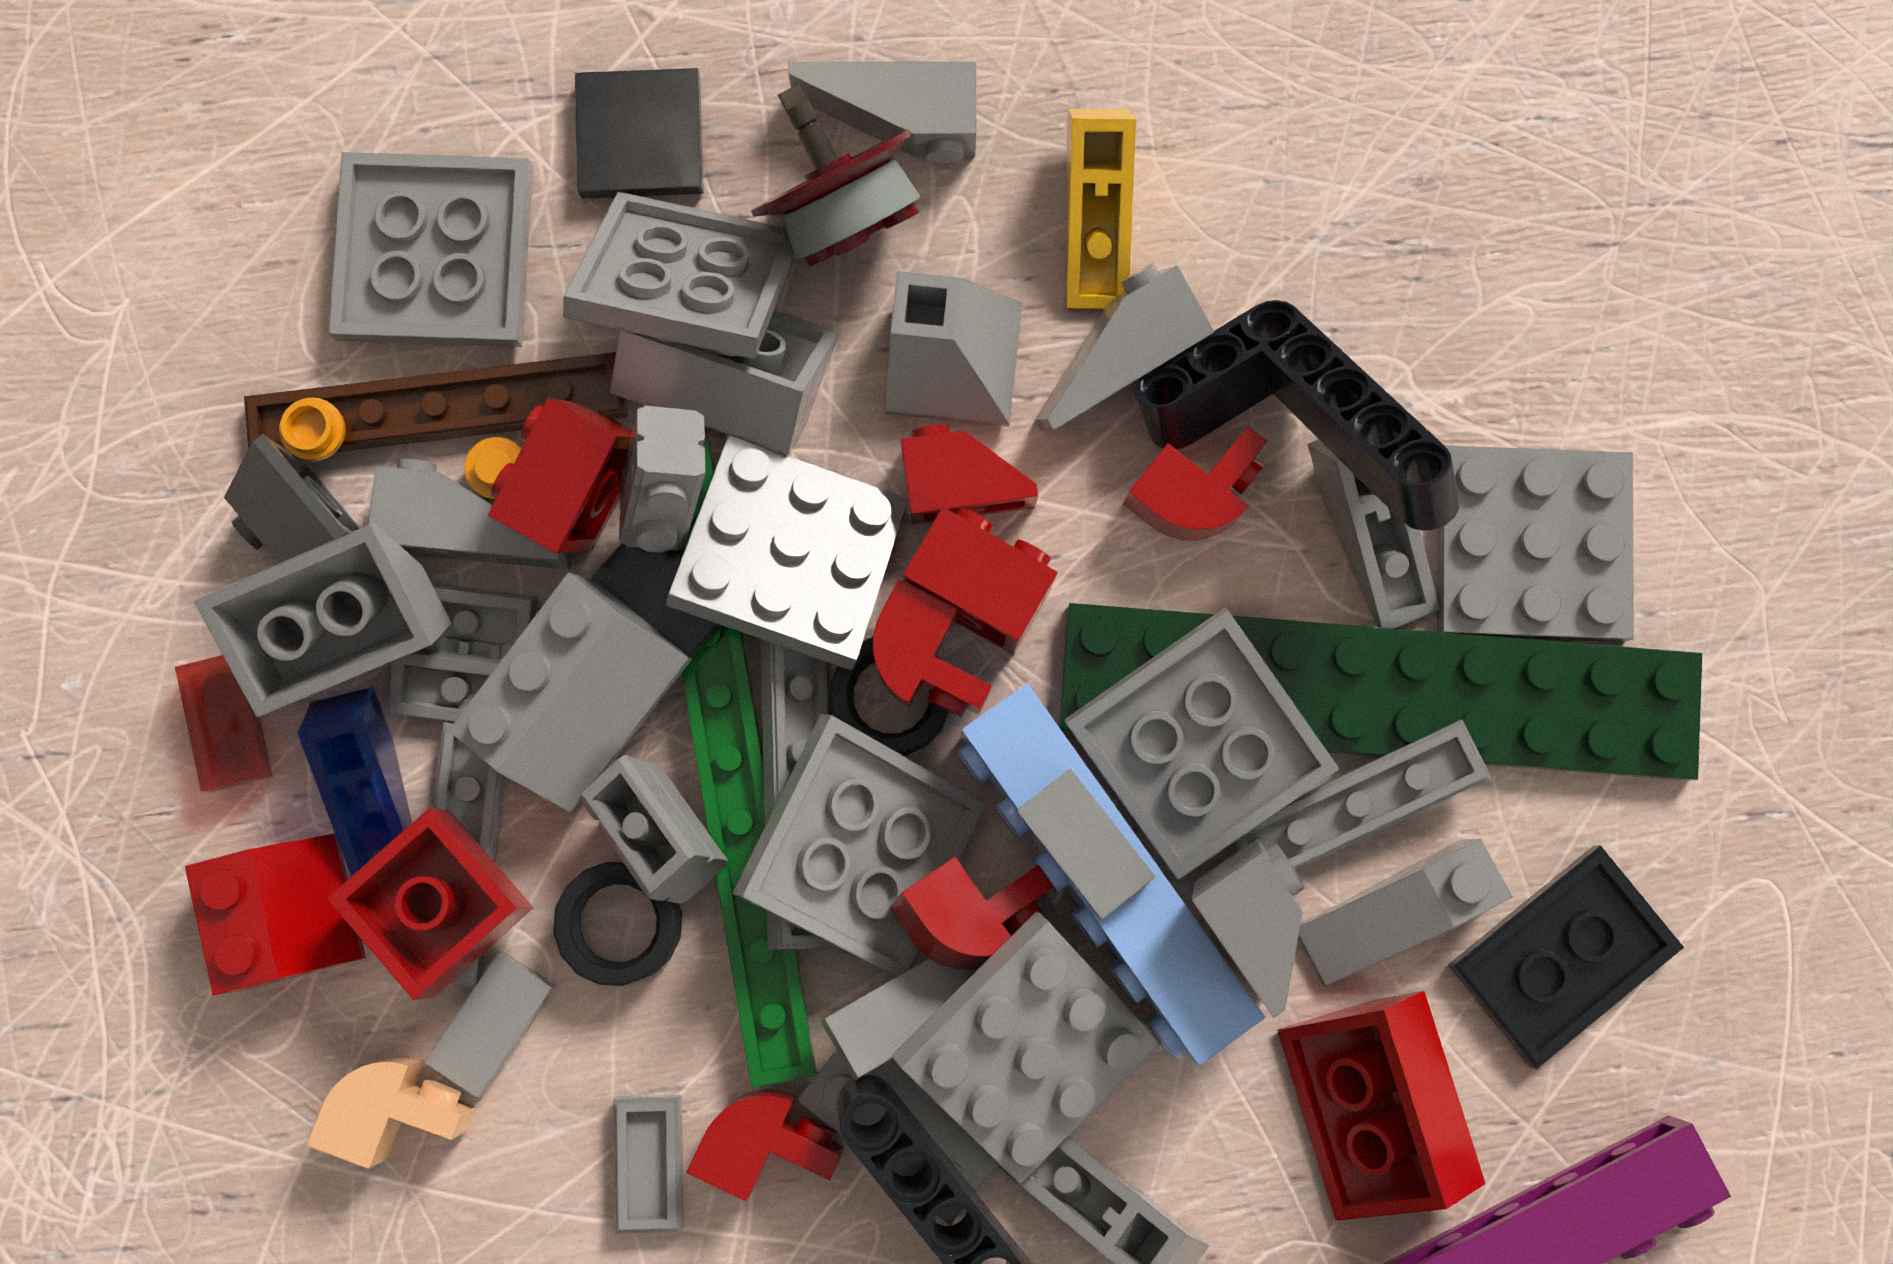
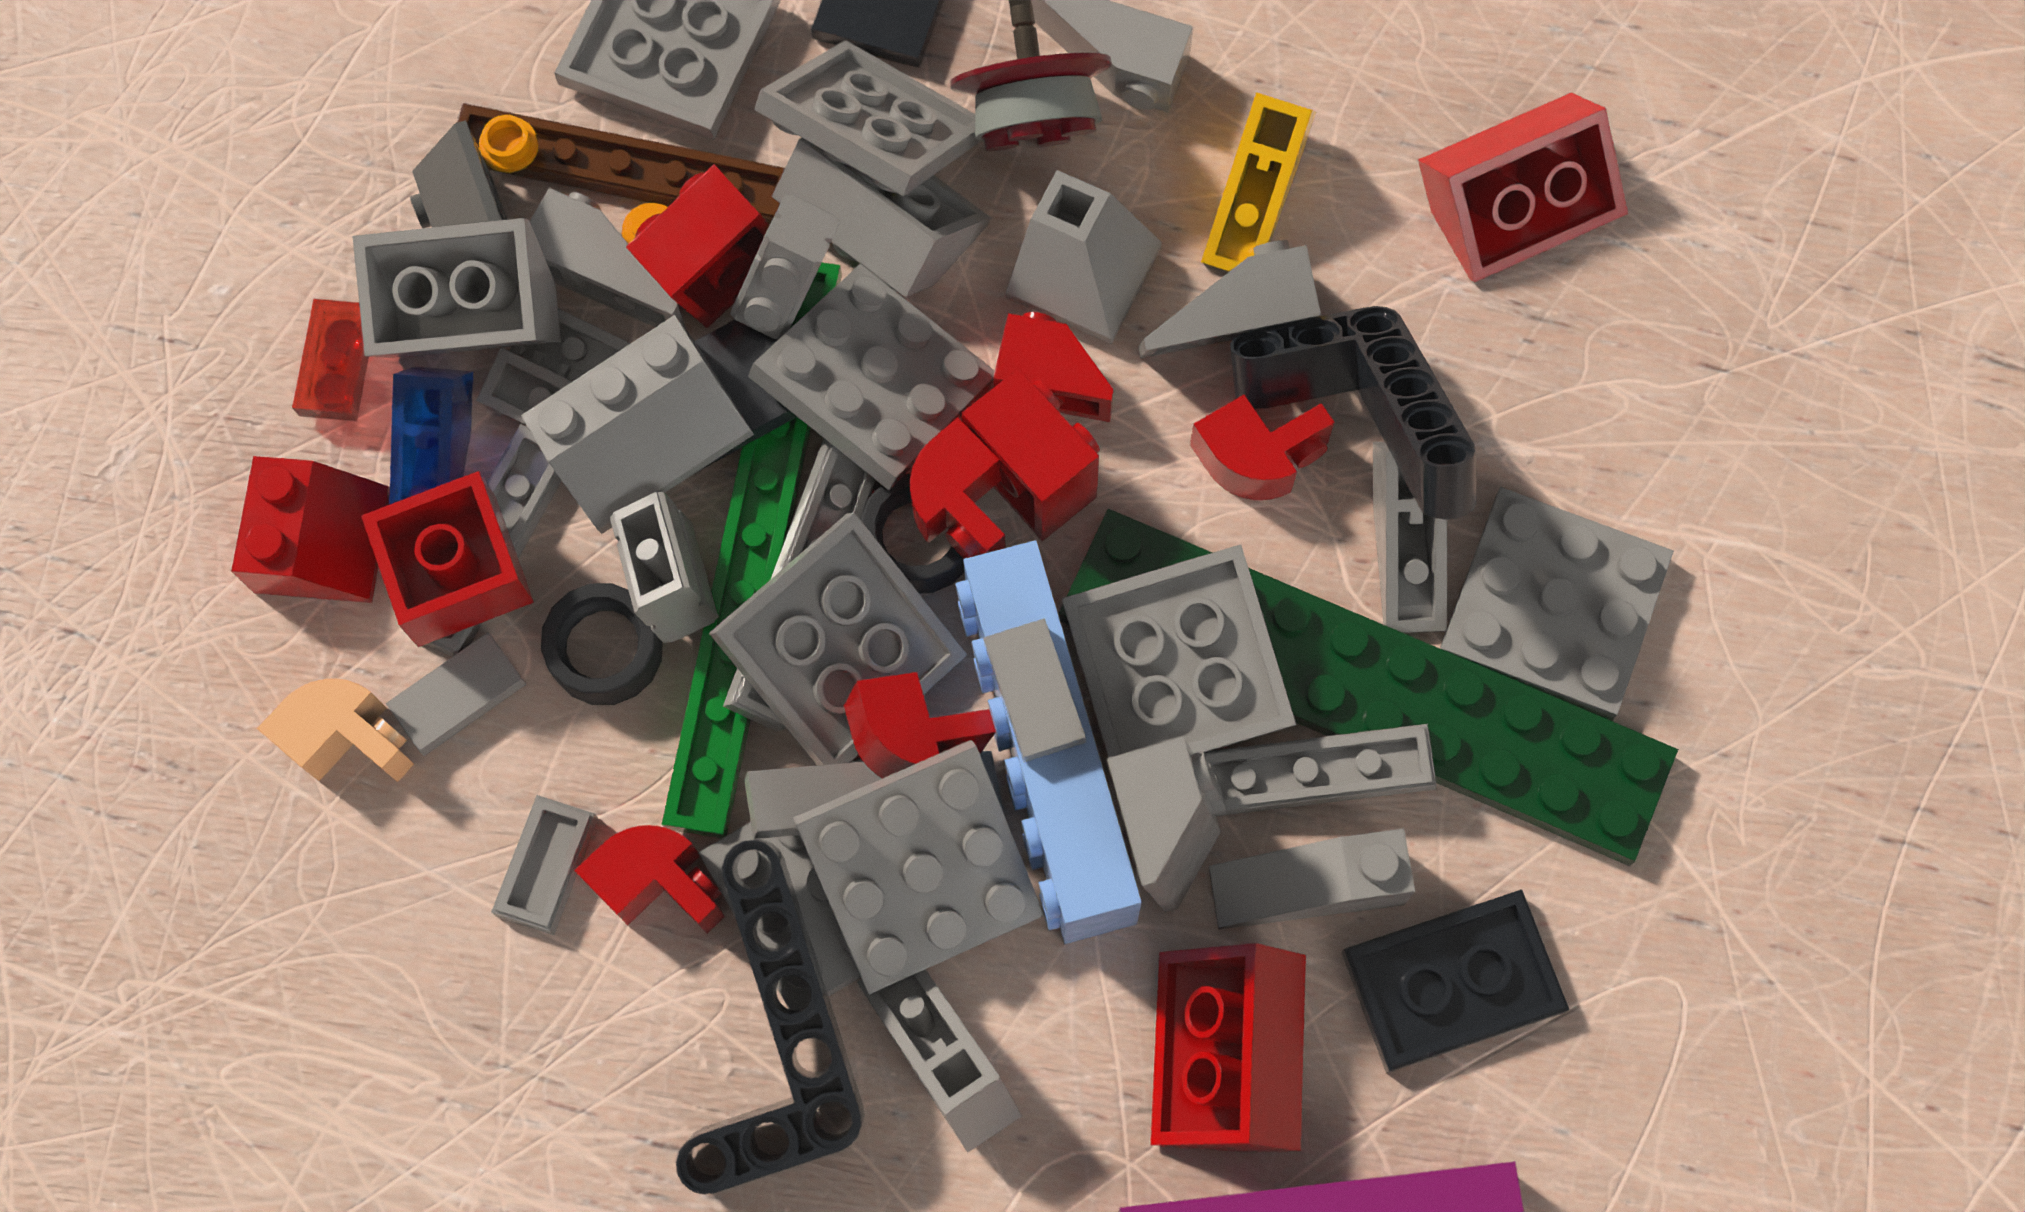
camera: 25 degrees right, 10 degrees down
none -> red slope [1418,92,1628,283]

